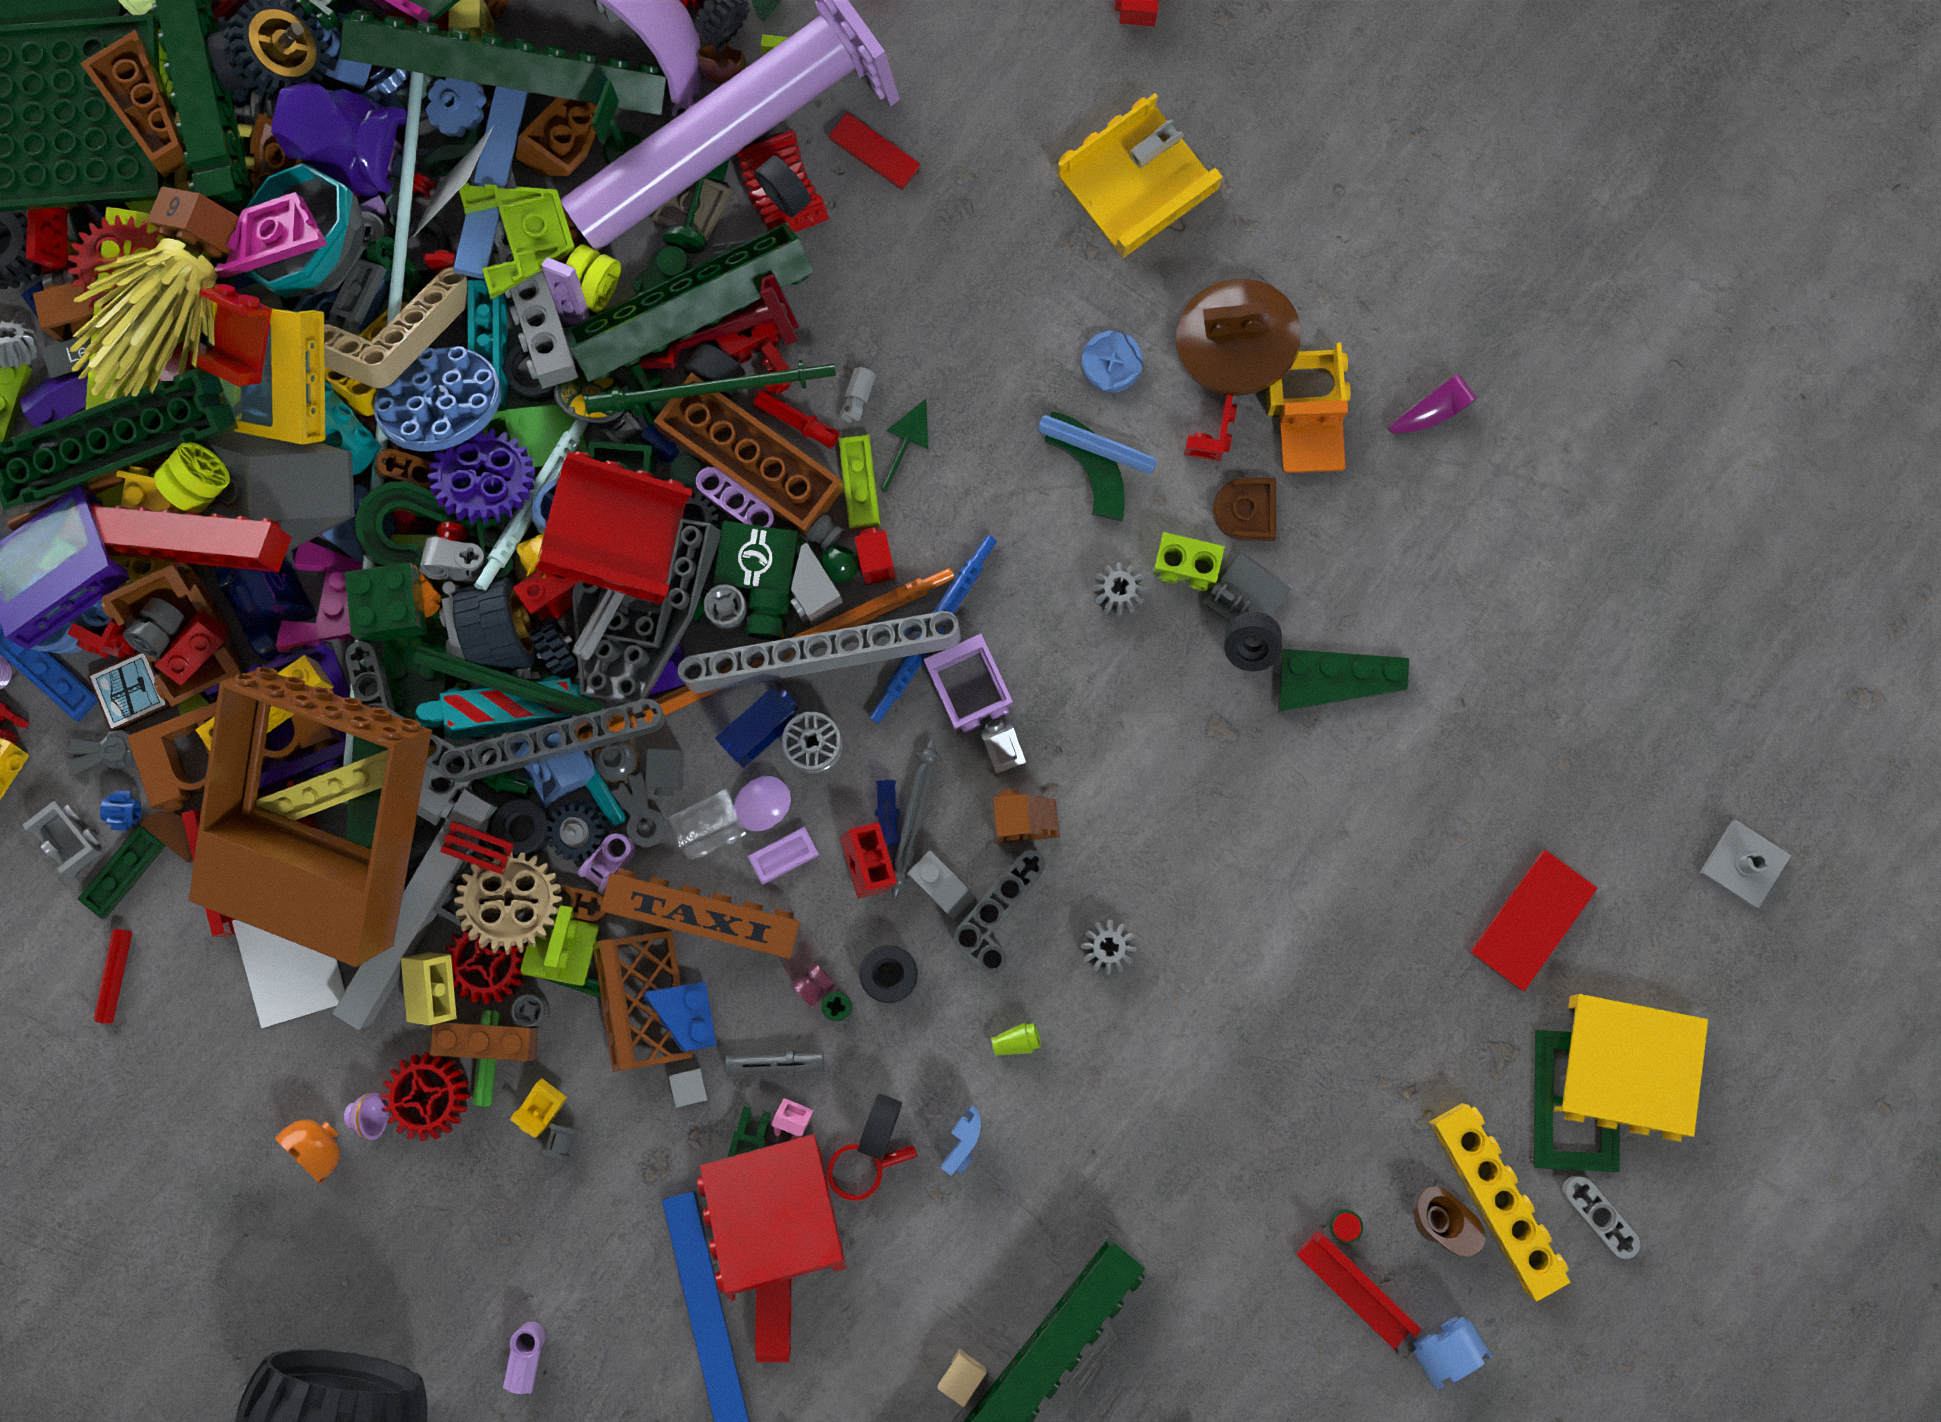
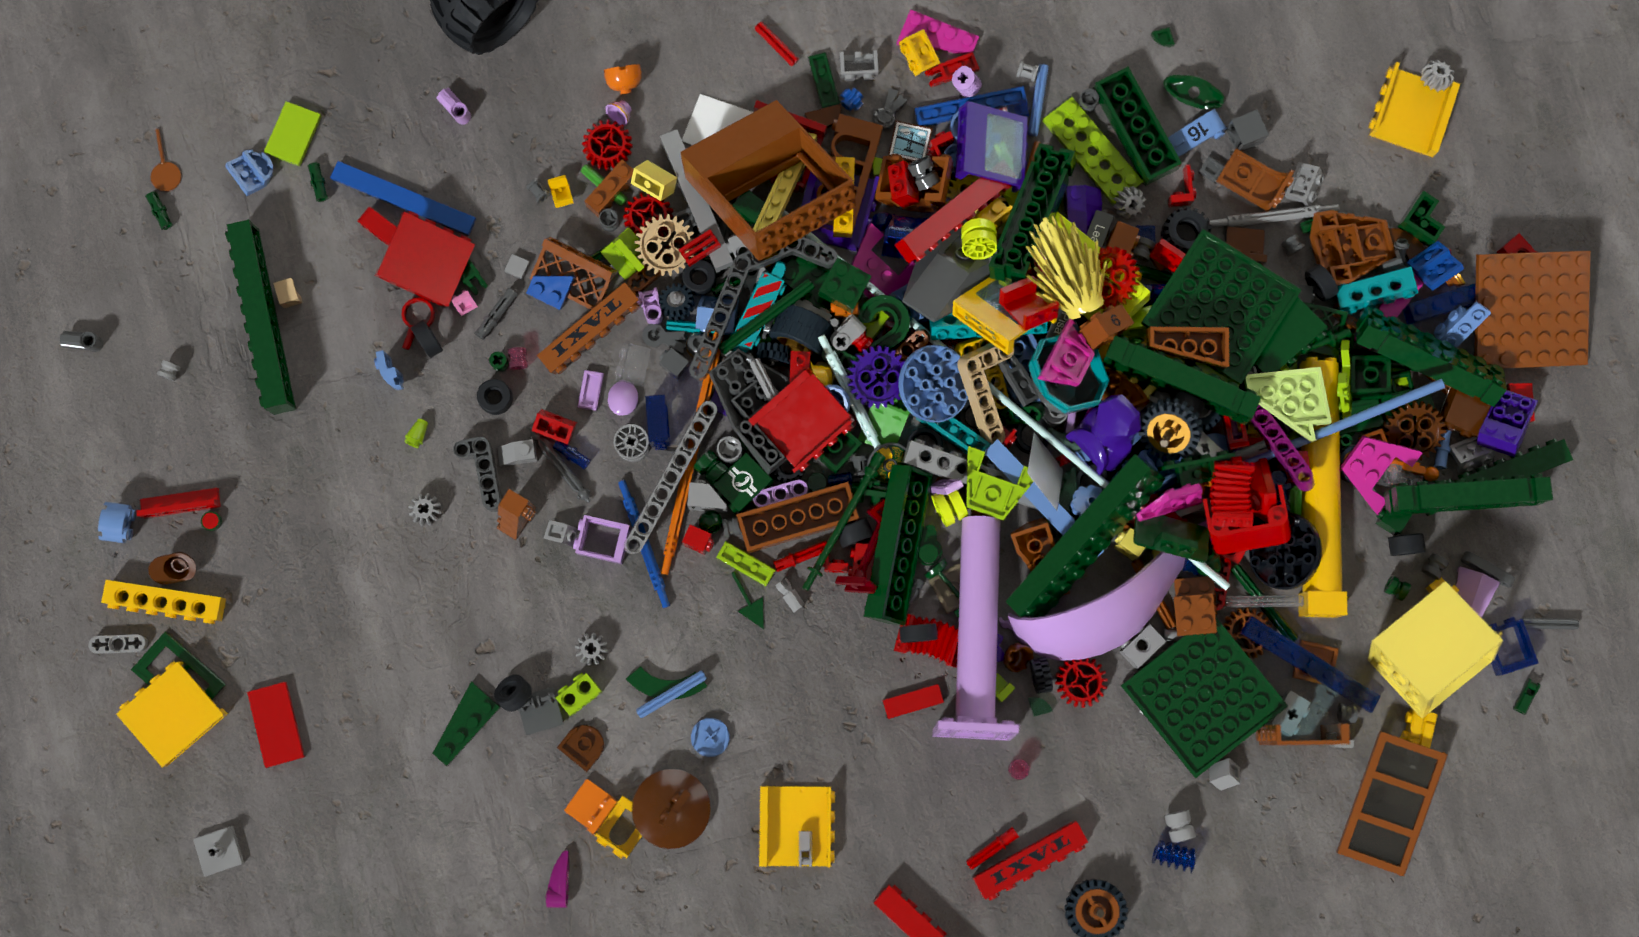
camera: 120 degrees right, 0 degrees up
dark green piece [591,80,642,165] -> none
red bracket [1184,394,1237,461] -> none

